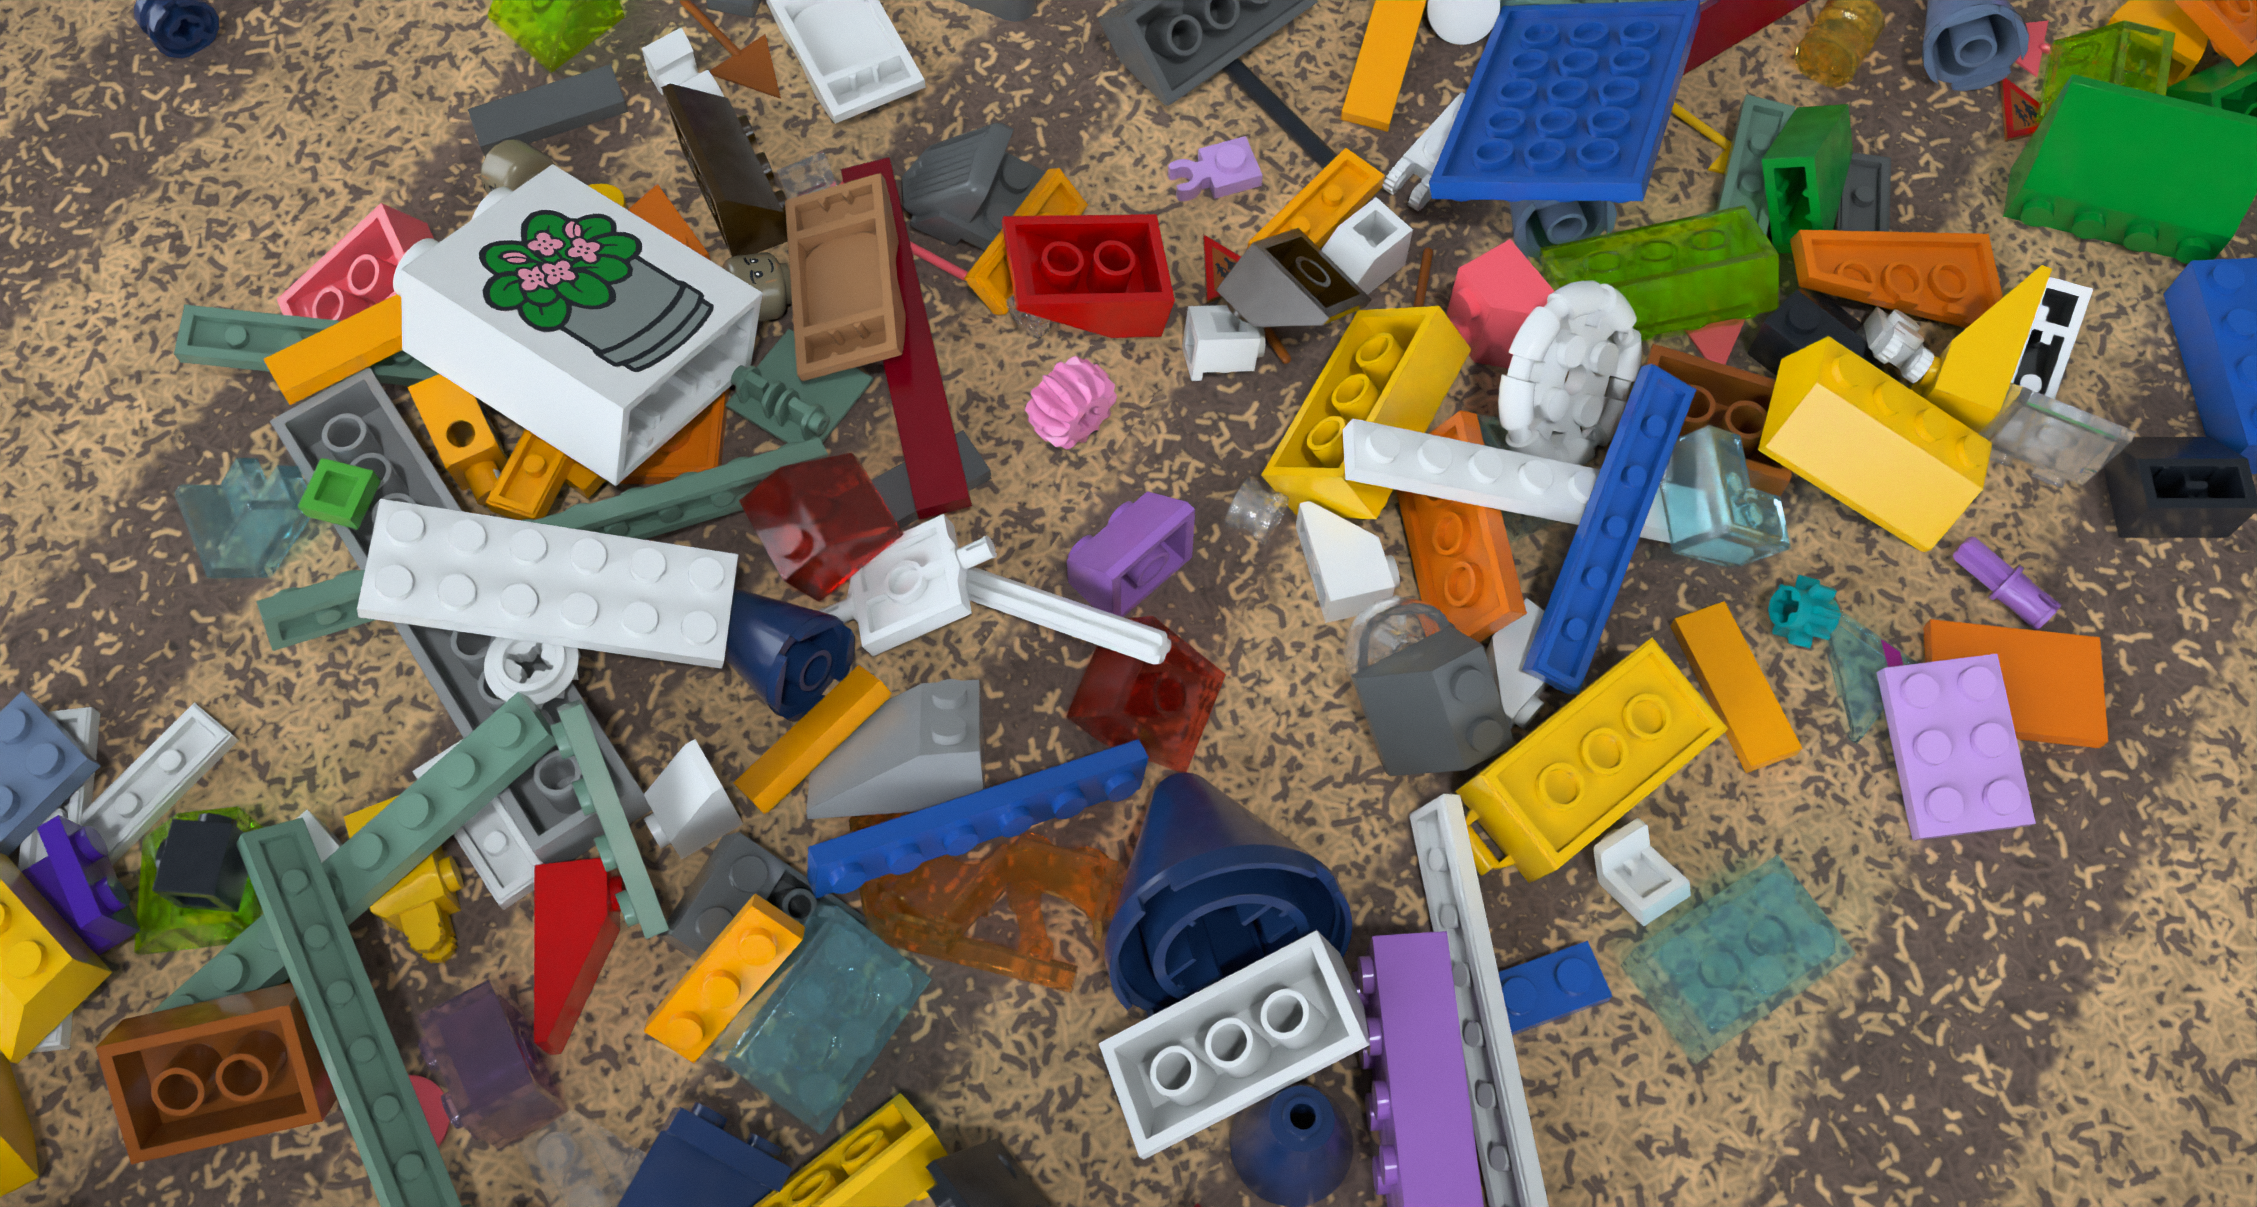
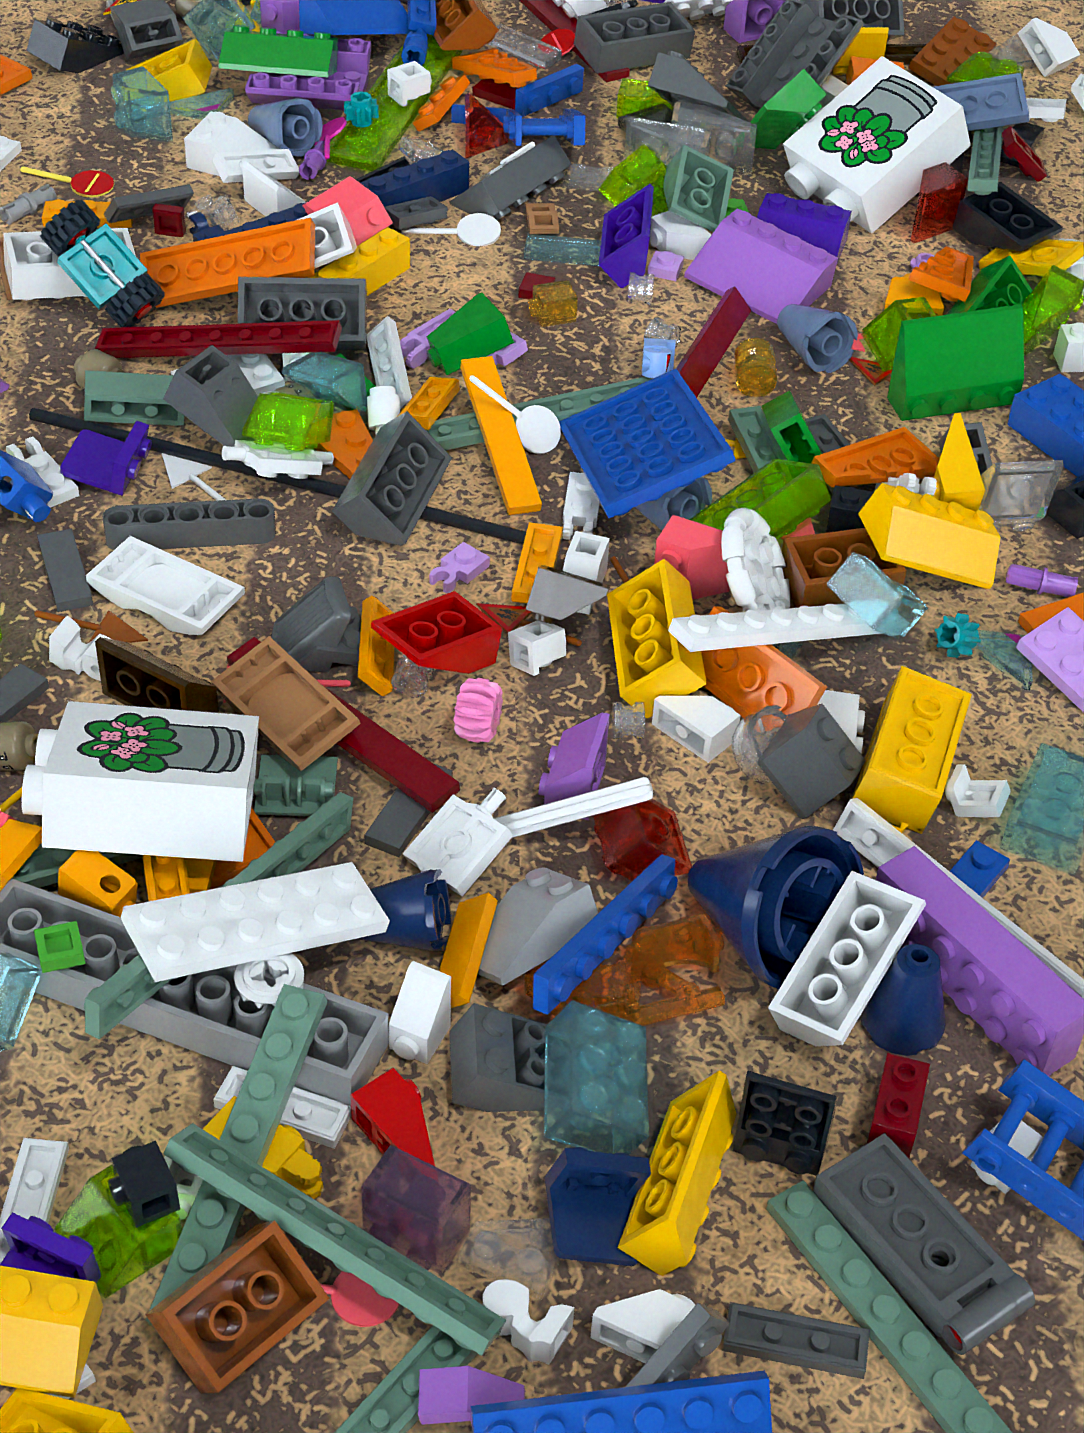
camera: 35 degrees left, 20 degrees down
sand green plate [550,699,669,939] -> none
light orange plate [644,893,805,1063] -> none
clear red slope [739,453,904,602] -> none
clear plate [777,151,838,199] -> none
blue tile [1522,364,1696,694] -> none
light orange tile [1670,601,1803,773] -> none

